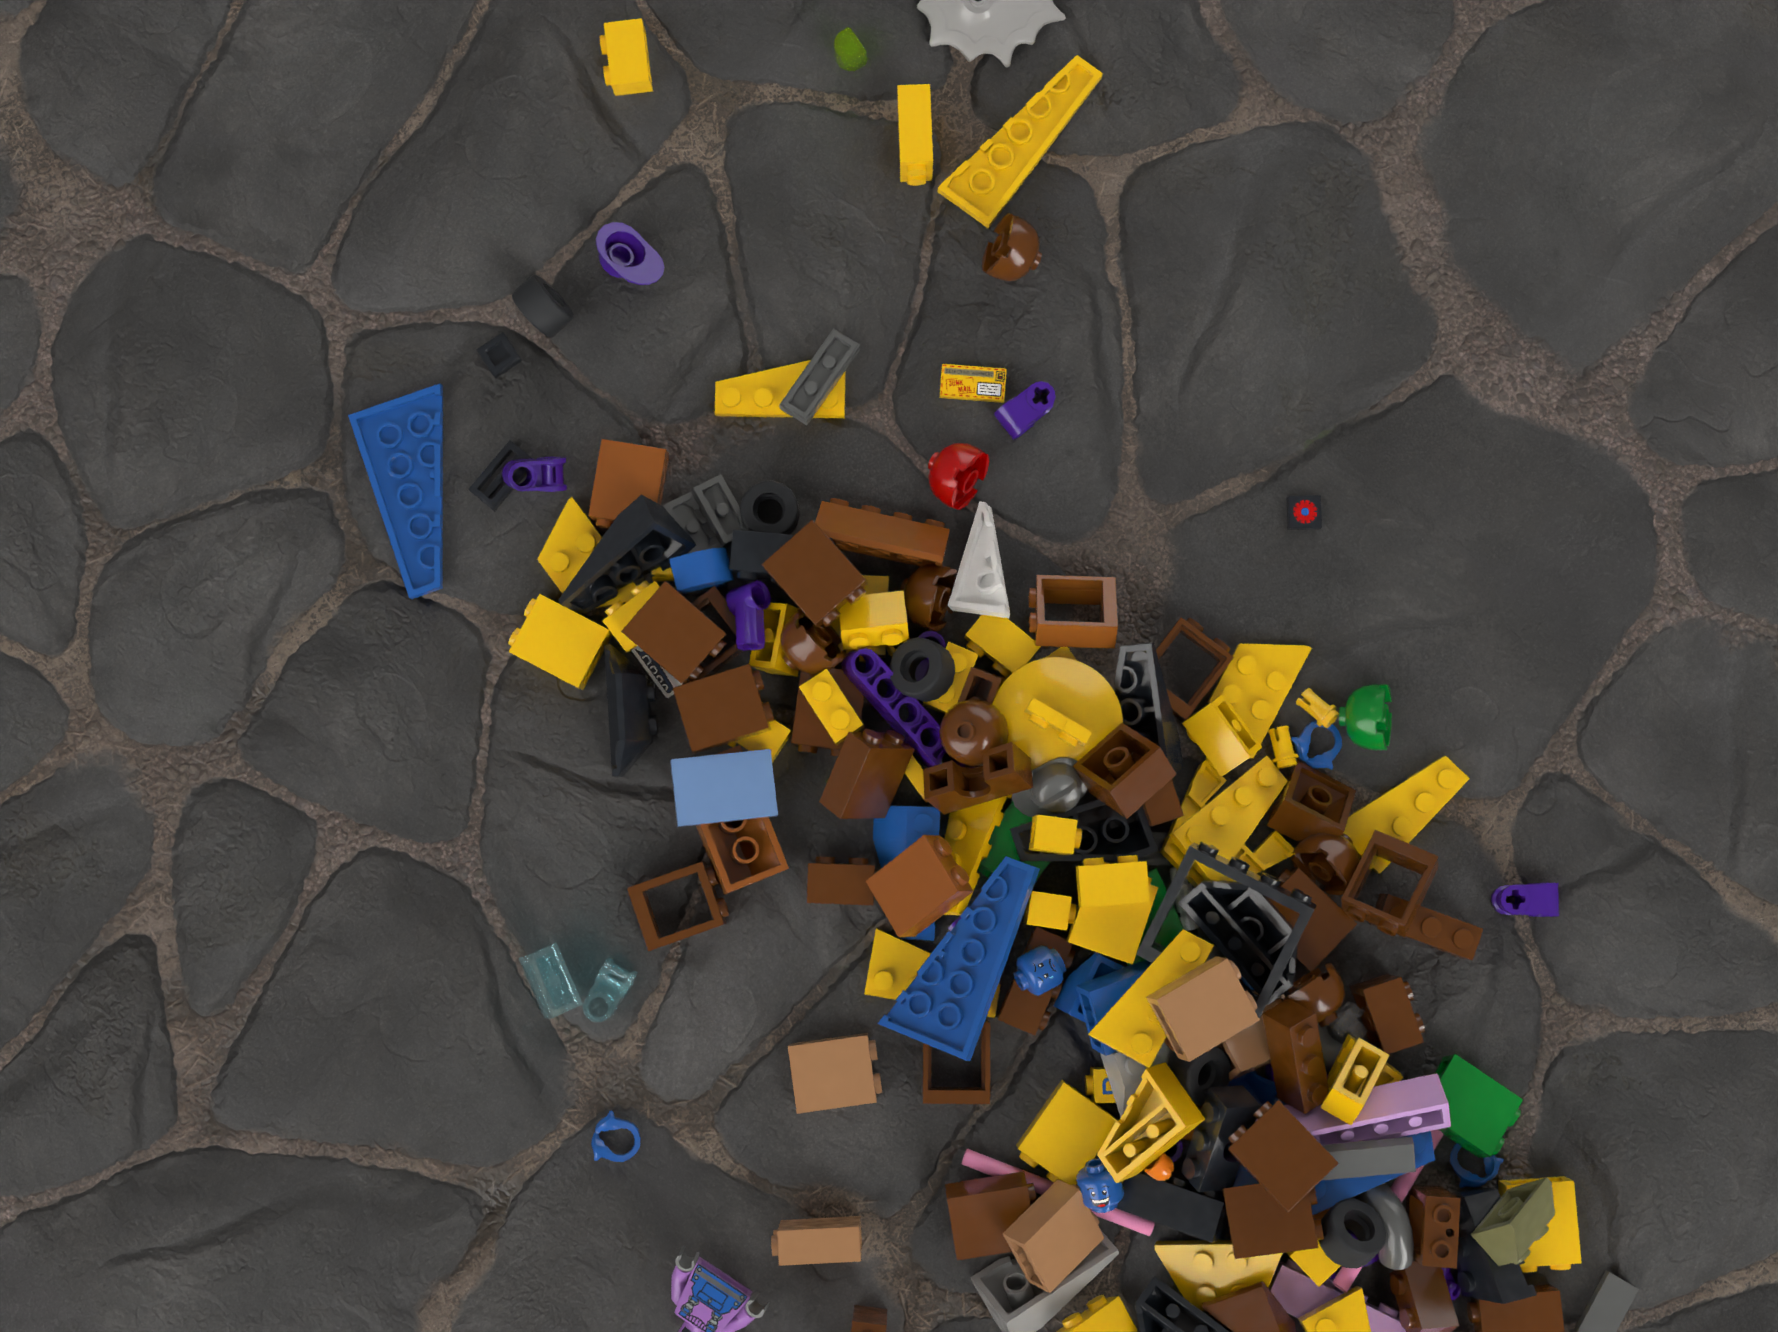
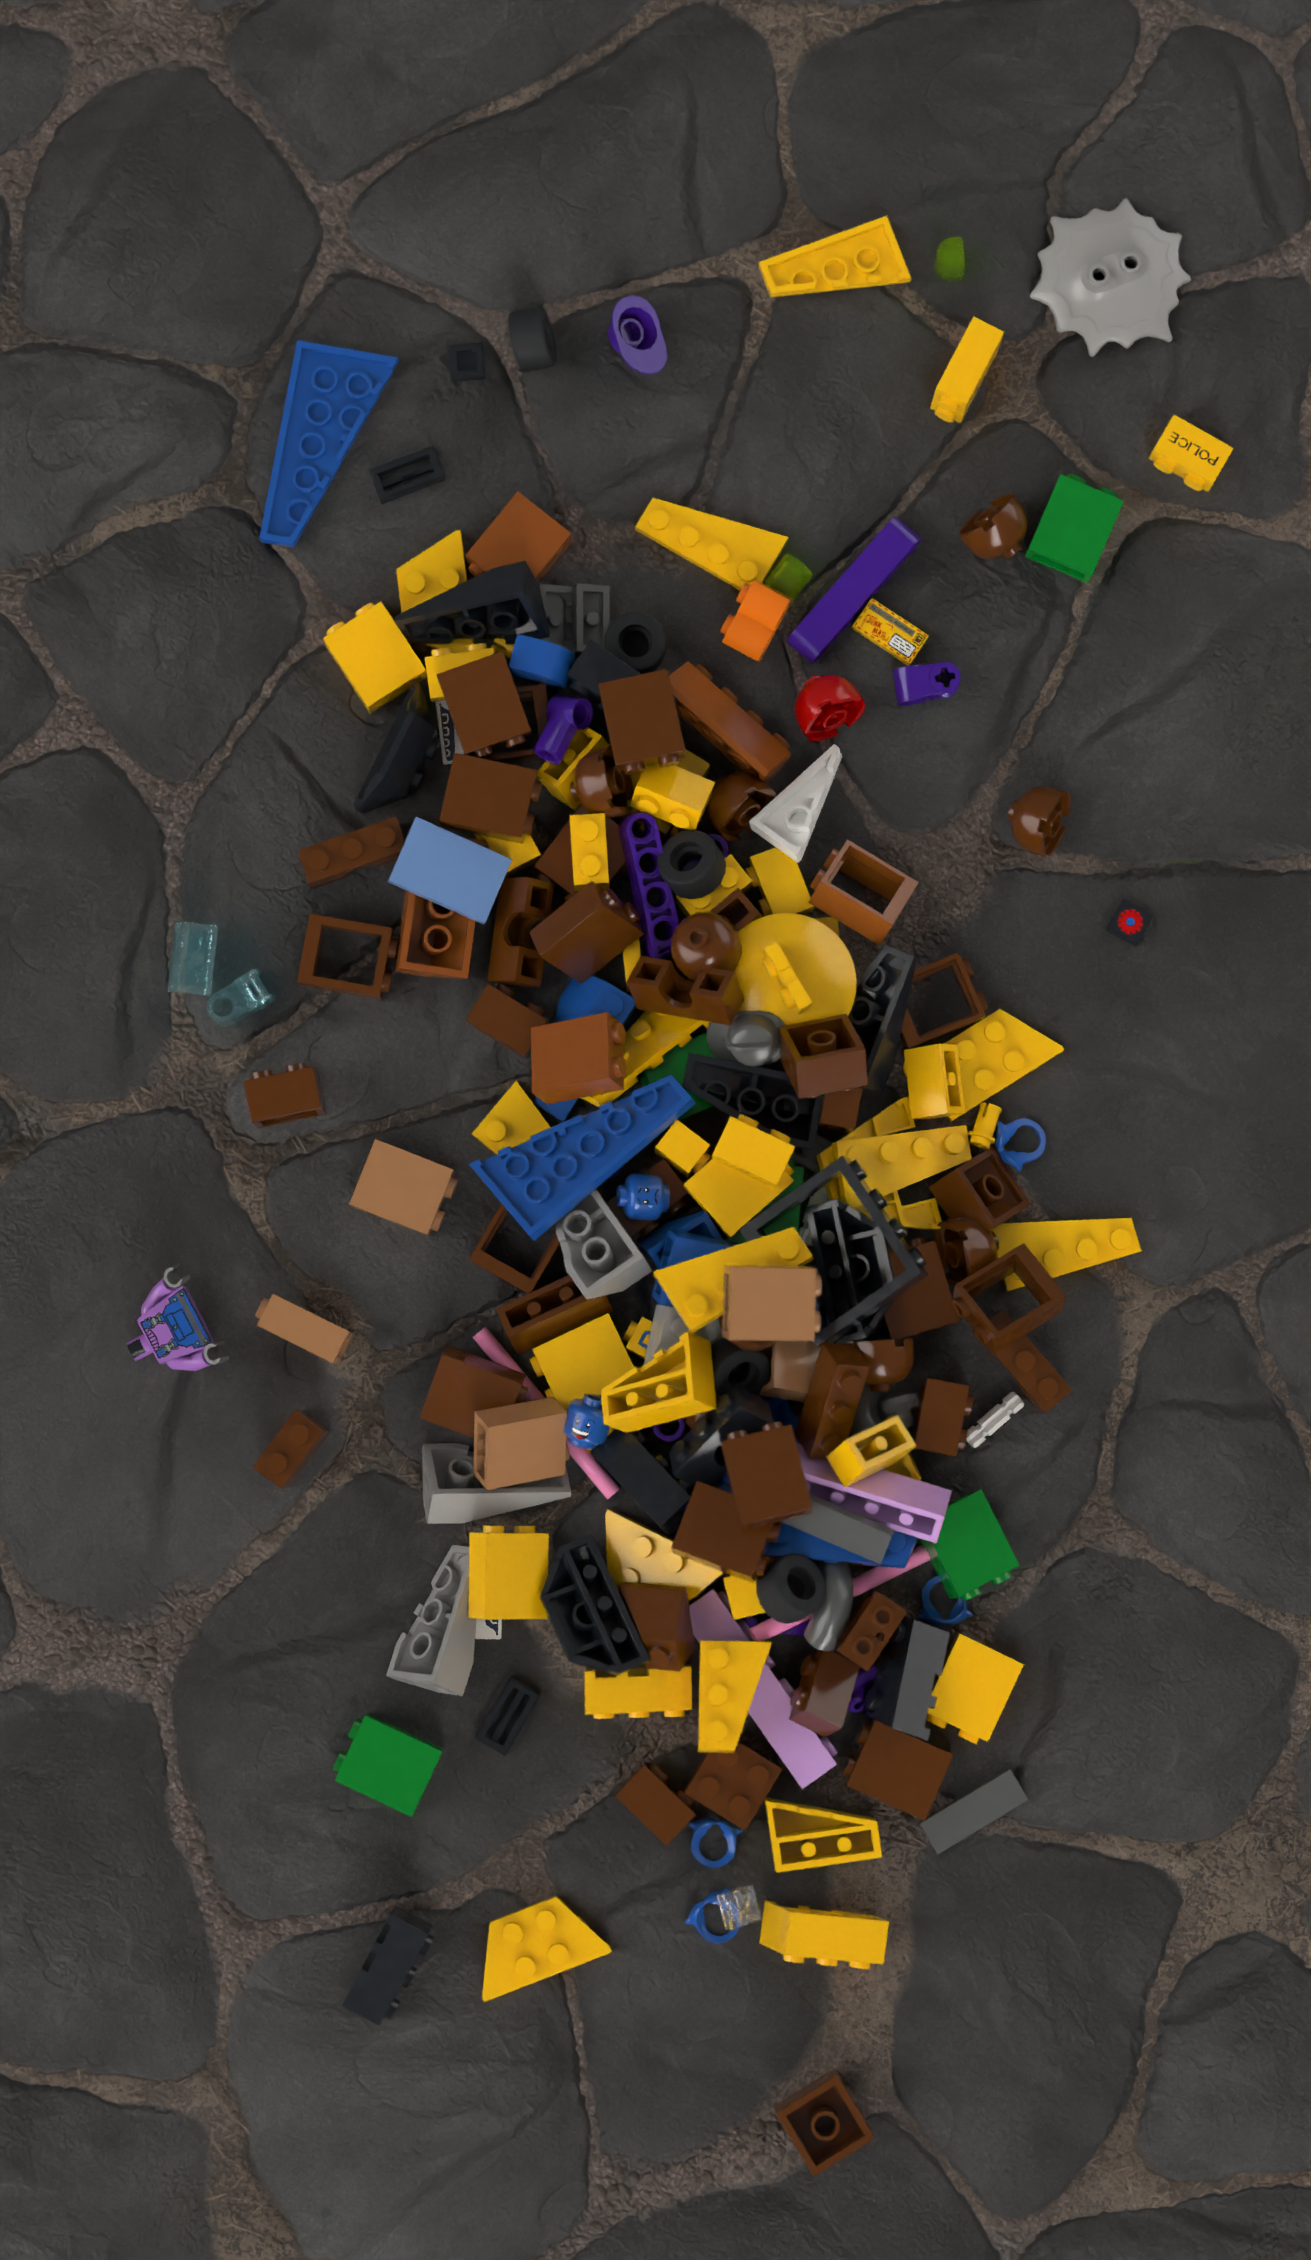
camera: 20 degrees right, 0 degrees up
dark purple piece [502,456,567,492] -> none
blue piece [591,1110,641,1162] -> none
yellow brick [600,18,653,96] -> none
dark grey tile [779,328,861,426] -> none
yellow wing [937,55,1103,229] -> none
yellow brick [1029,815,1082,855] -> none
orange hinge [1144,1153,1174,1181] -> none
yellow pin [1296,688,1339,728] -> none
green cylinder [1339,684,1392,750] -> none
olive slope [1471,1177,1555,1266] -> none
dark purple piece [1491,883,1559,917] -> none
none -> reddish brown brick [243,1063,327,1129]
none -> reddish brown arch [297,817,405,889]
none -> reddish brown arch [487,877,554,987]
none -> reddish brown brick [496,1275,613,1355]
none -> light grey wedge [555,1189,652,1300]
none -> orange brick [720,580,792,662]
none -> yellow wing [759,216,911,297]
none -> clear neon green brick [764,554,813,604]
none -> dark purple beam [786,516,922,664]
none -> white axle [966,1392,1024,1448]
none -> reddish brown cylinder [1008,786,1071,857]
none -> green brick [1025,474,1124,583]
none -> yellow brick [1149,415,1234,492]

